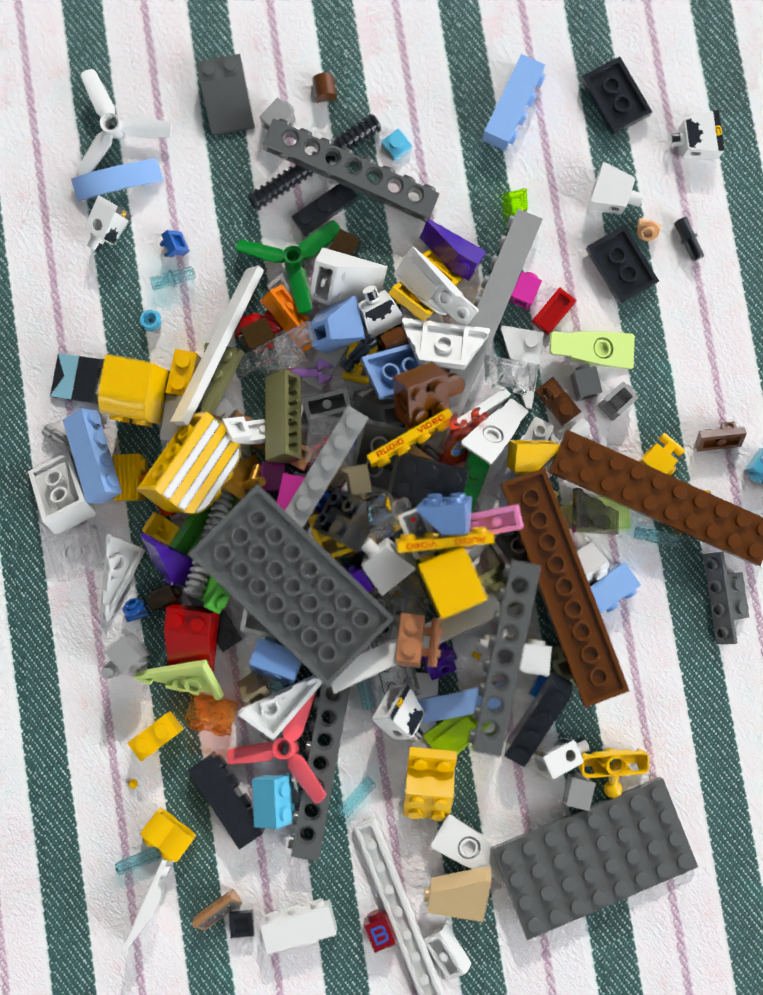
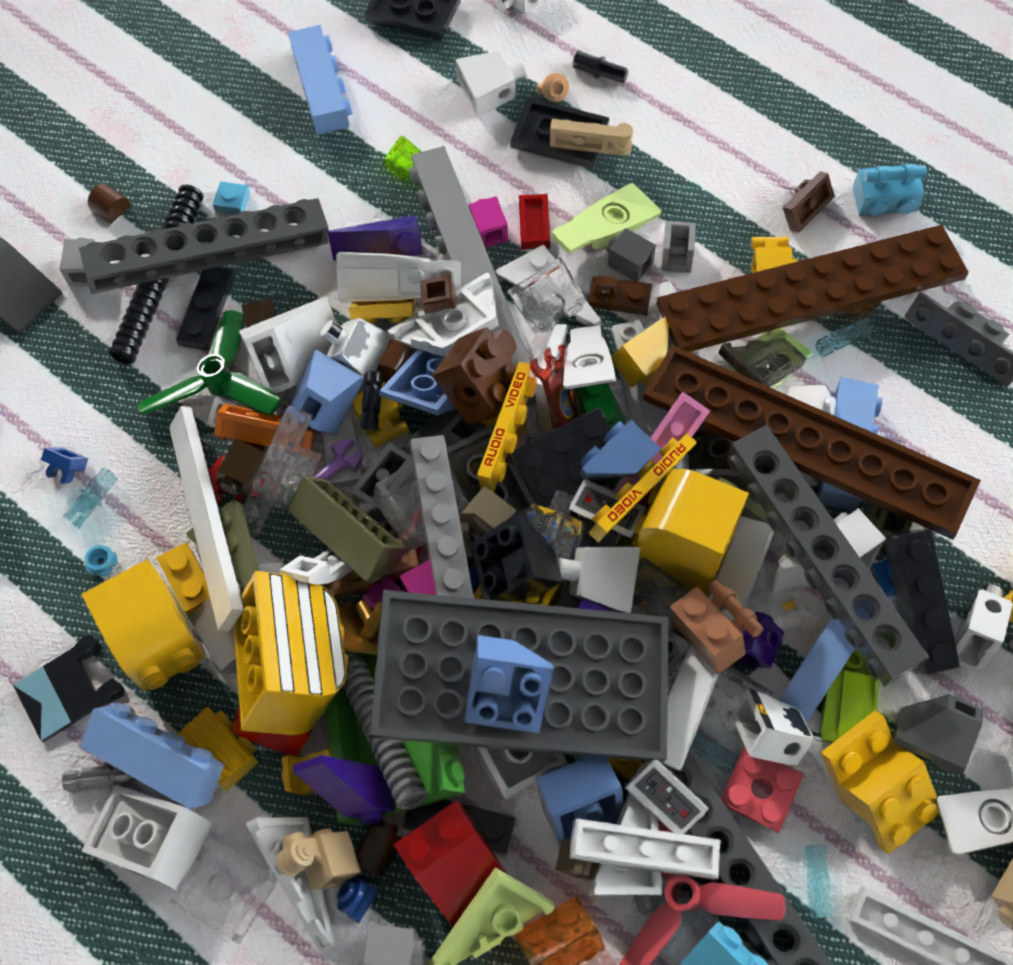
camera: 40 degrees left, 20 degrees down
none -> tan brick [276,828,361,891]
none -> reddish brown brick [420,275,457,314]
none -> medium blue slope [465,635,553,733]
none -> tan plate [550,119,633,156]
none -> white tile [569,819,720,879]
none -> slope [624,759,709,834]
none -> coral piece [721,746,804,833]
none -> dark grey slope [893,694,983,775]

